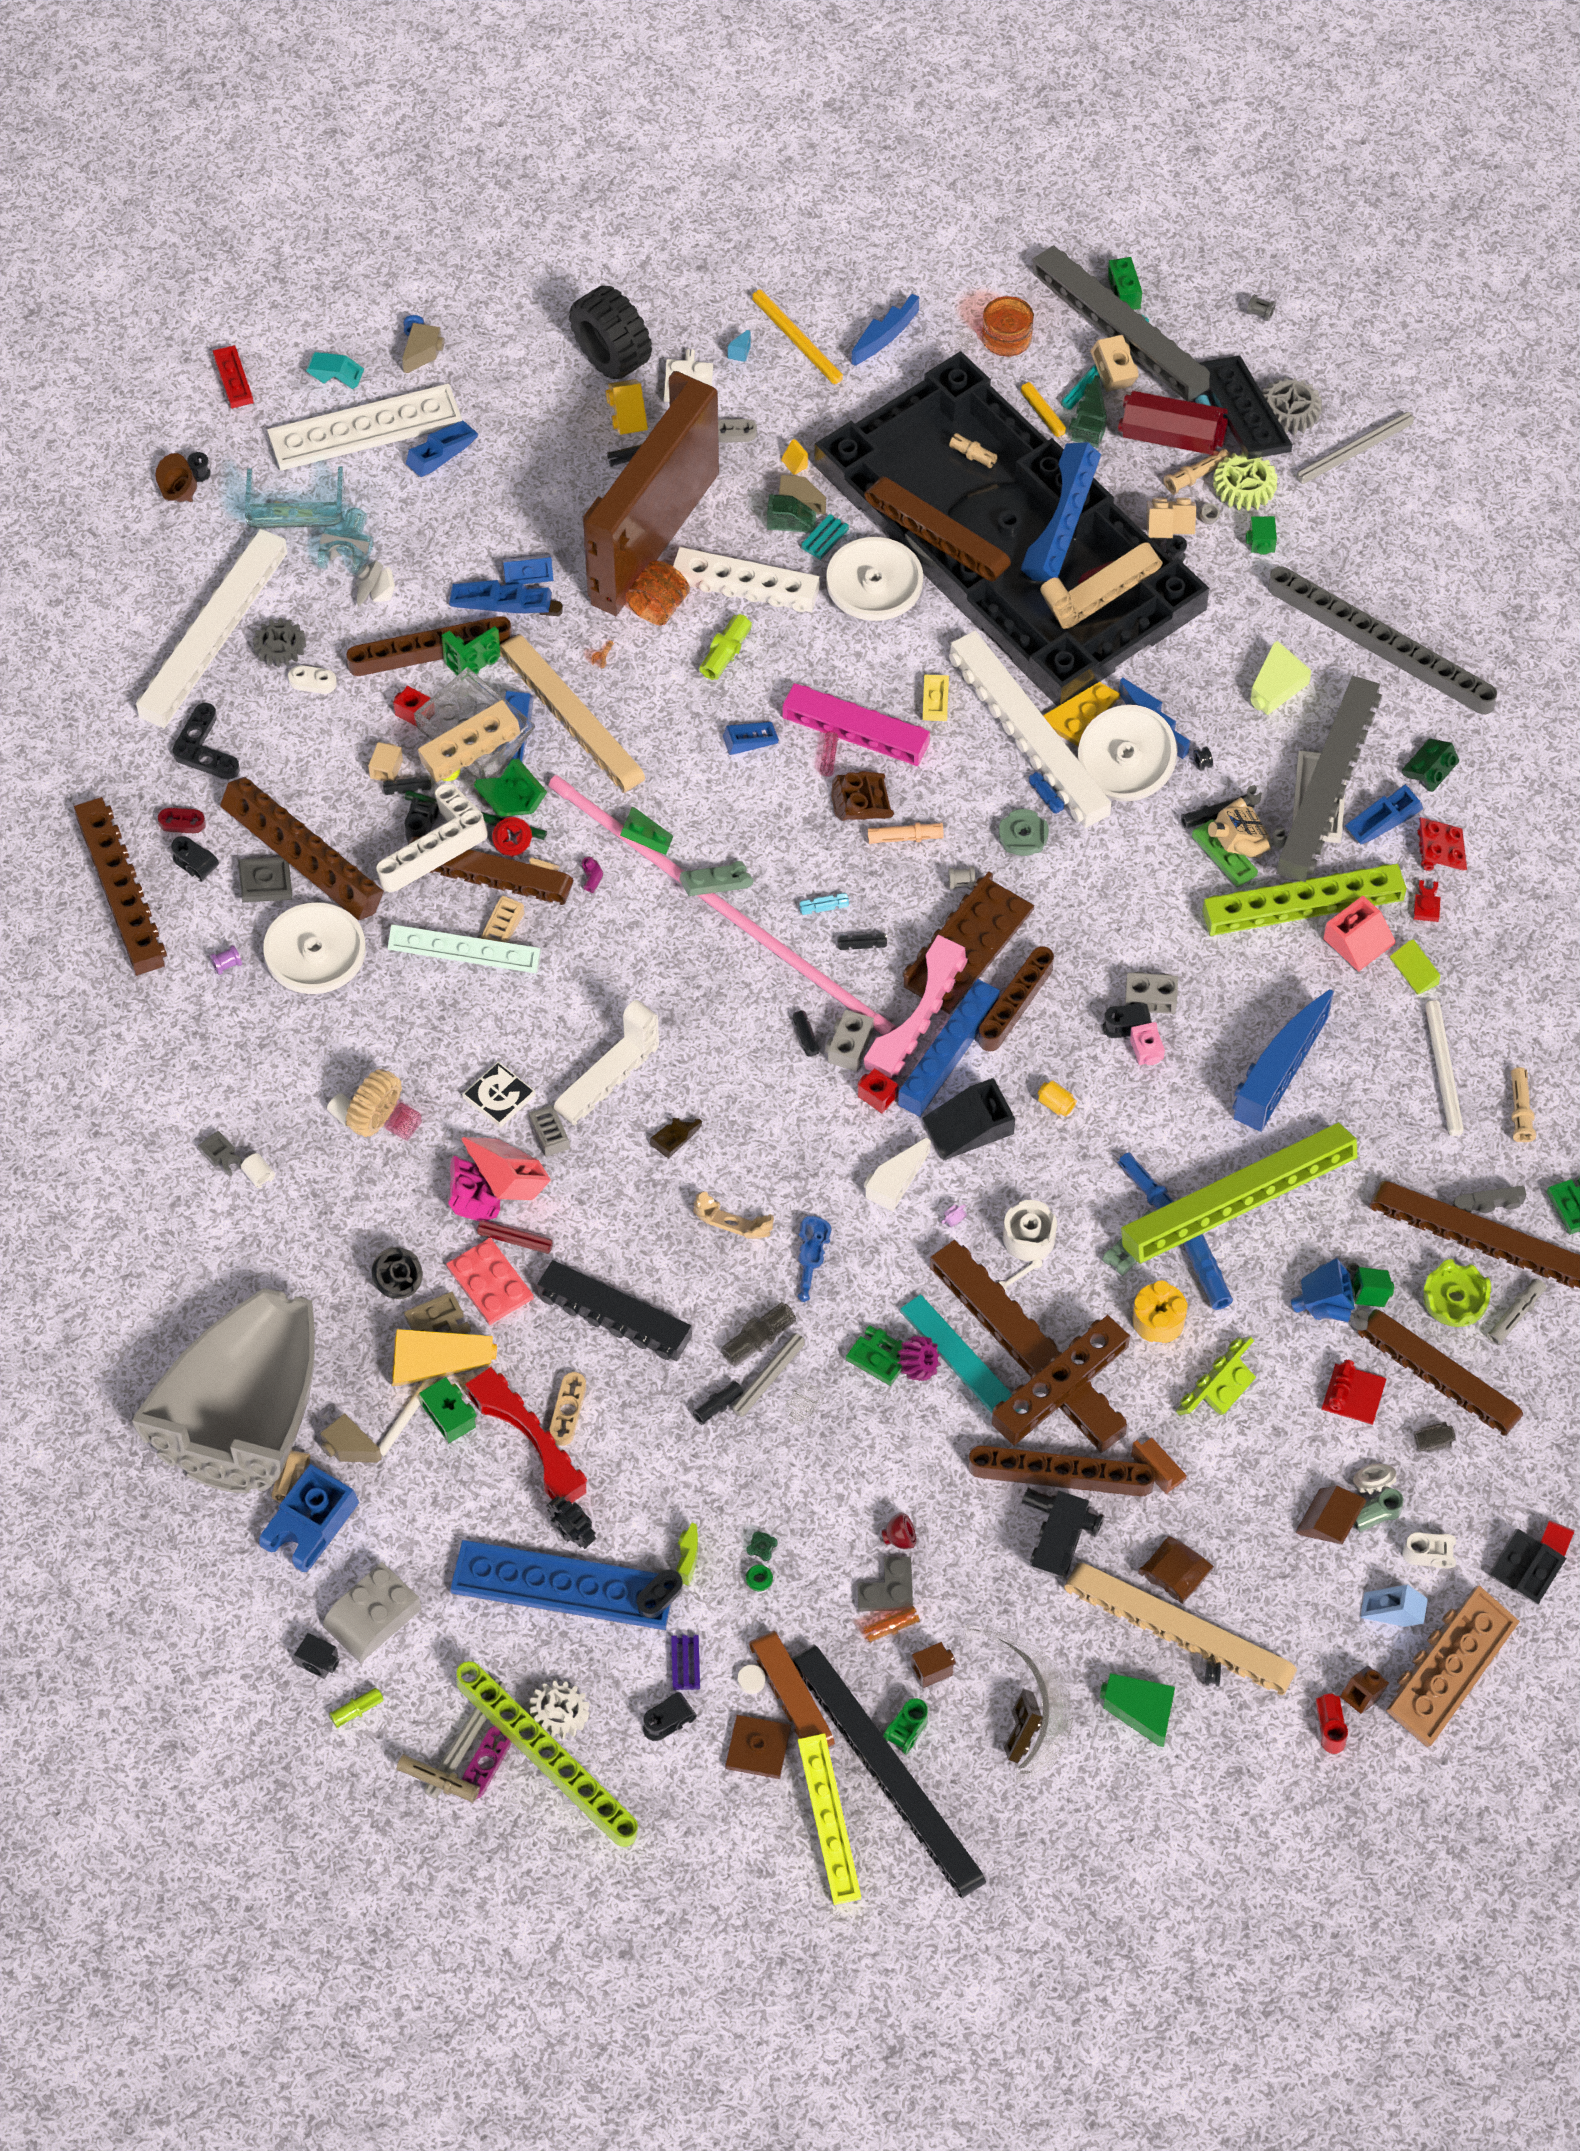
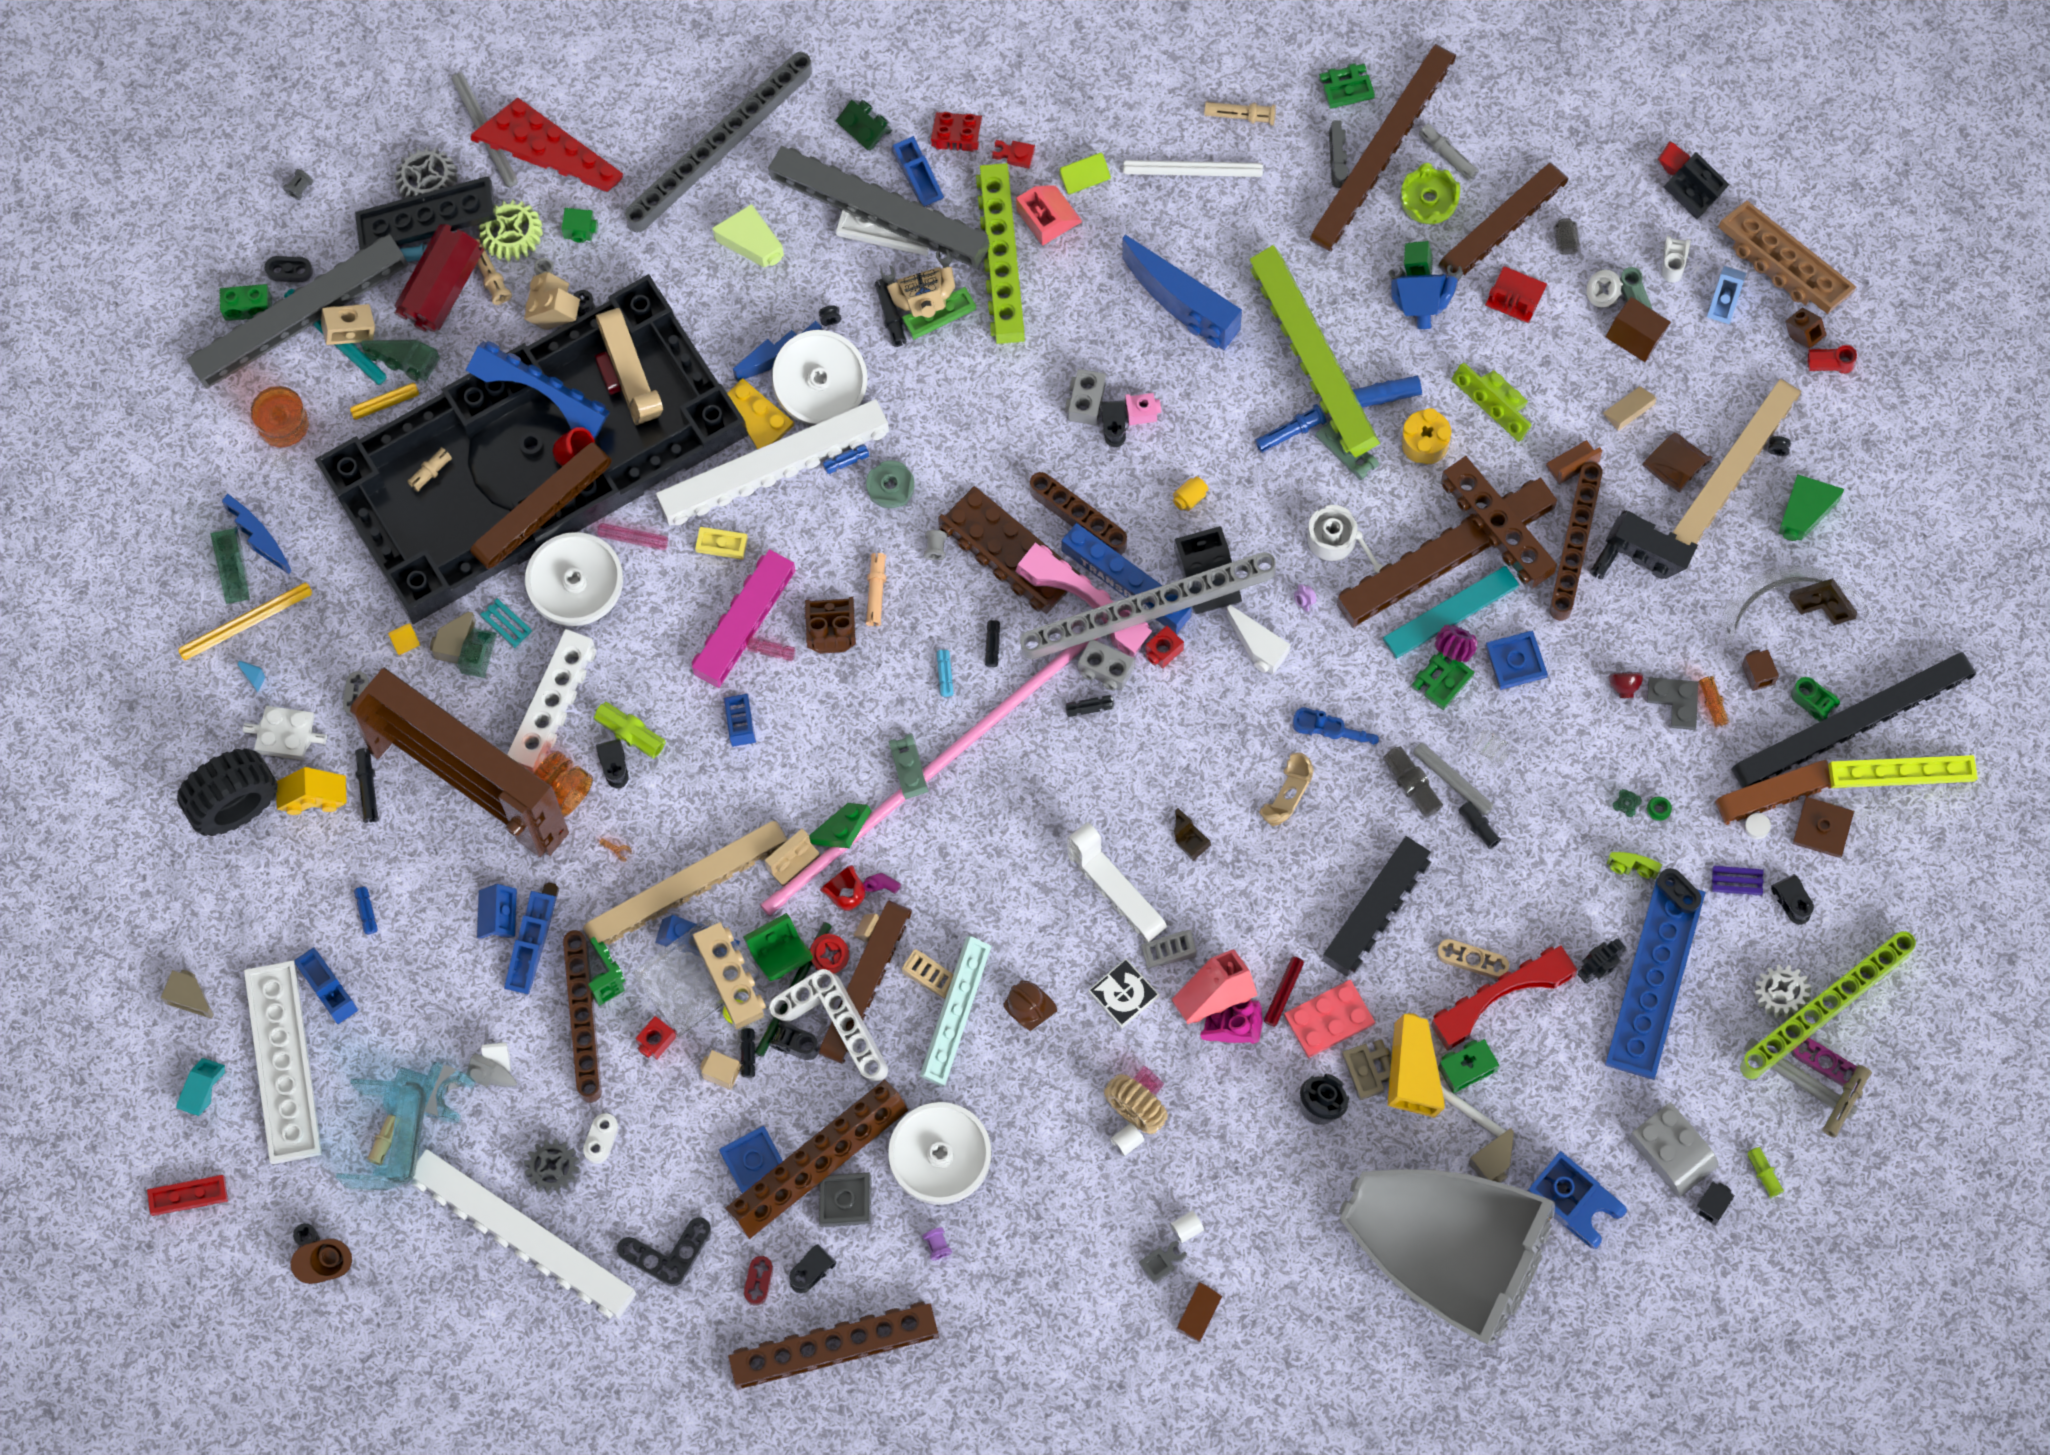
camera: 80 degrees left, 10 degrees up
blue bush [403,315,424,336] -> none
none -> clear green slope [210,526,250,604]
none -> black plate [264,256,313,282]
none -> blue axle [354,886,378,935]
none -> red wing [470,97,623,192]
none -> red hair [553,427,595,467]
none -> black piece [596,738,629,789]
none -> clear pink axle [597,523,668,550]
none -> blue plate [719,1126,783,1194]
none -> tan bracket [765,828,820,886]
none -> red hair [820,865,865,911]
none -> reddish brown piece [1003,980,1057,1031]
none -> light grey beam [1020,552,1276,659]
none -> reddish brown slope [1177,1282,1222,1342]
none -> blue plate [1485,630,1548,690]
none -> tan slope [1603,386,1657,431]

